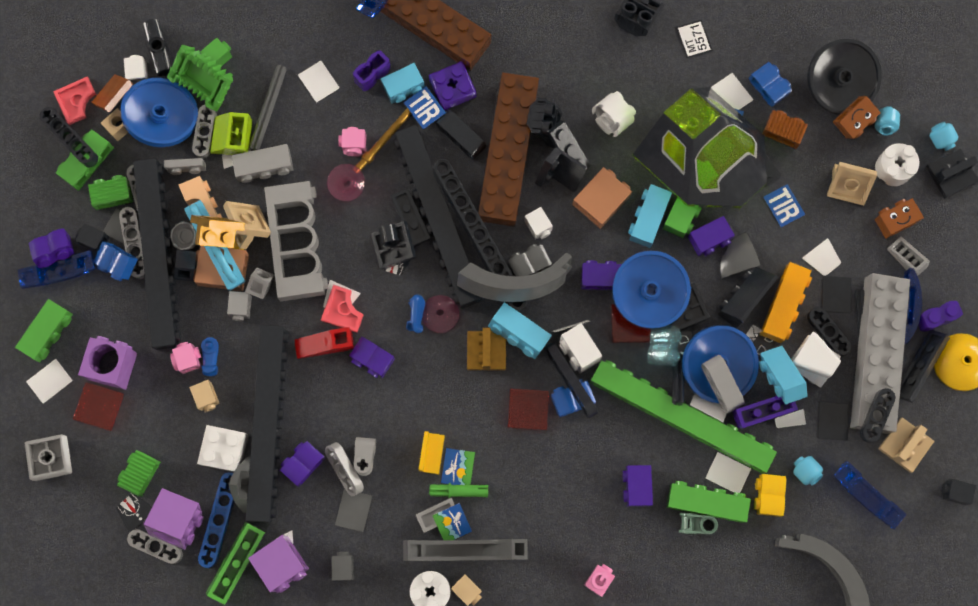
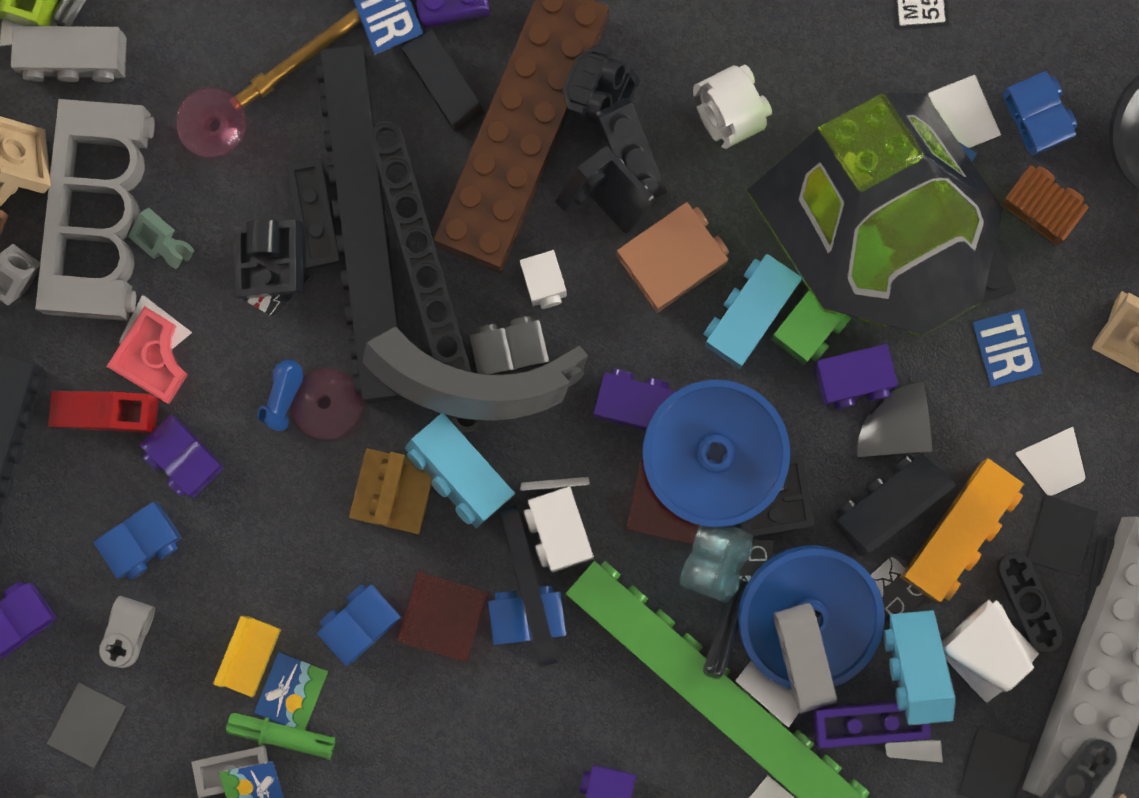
camera: 20 degrees right, 5 degrees up
light grey beam [325,442,364,496] -> none
bright pink brick [338,127,366,157] -> none
none -> blue brick [93,502,182,580]
none -> sand green plate [128,208,194,269]
none -> blue brick [317,584,402,666]

